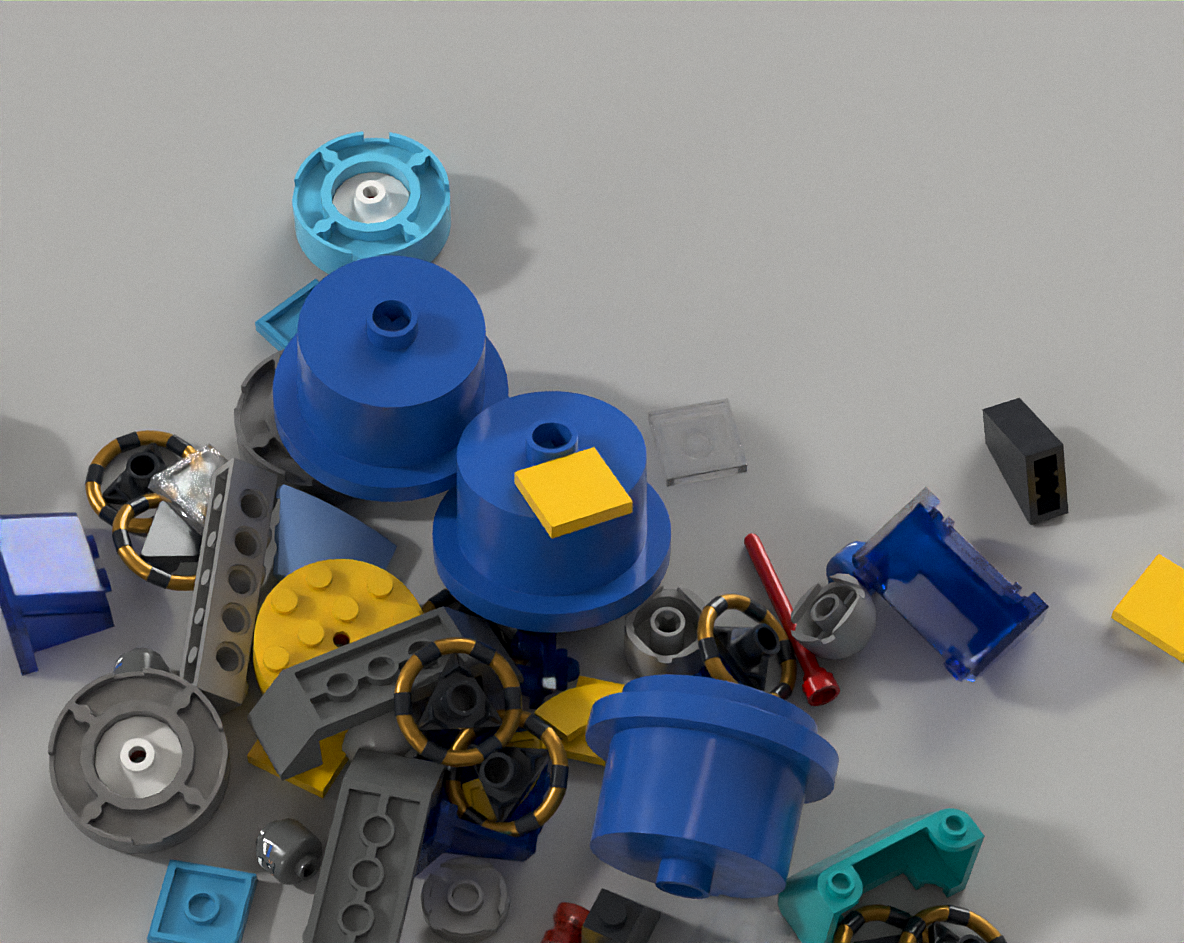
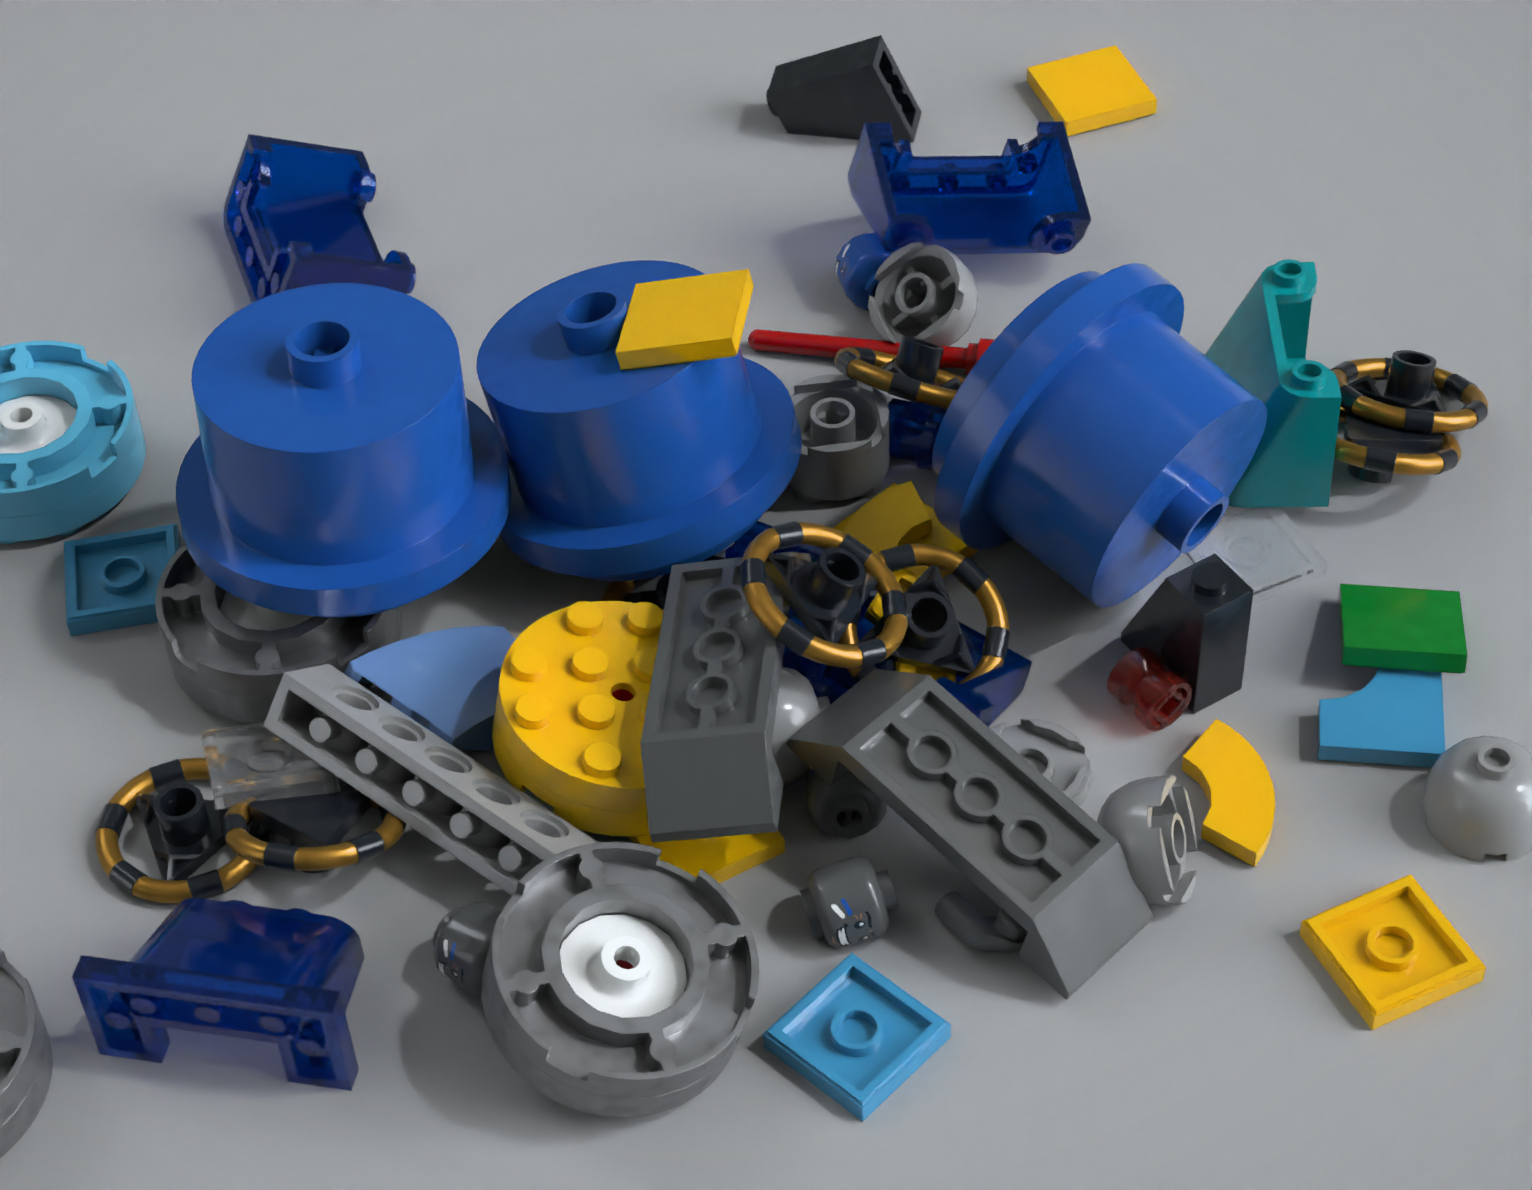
camera: 55 degrees left, 10 degrees down
none -> clear blue windscreen [223,134,416,303]

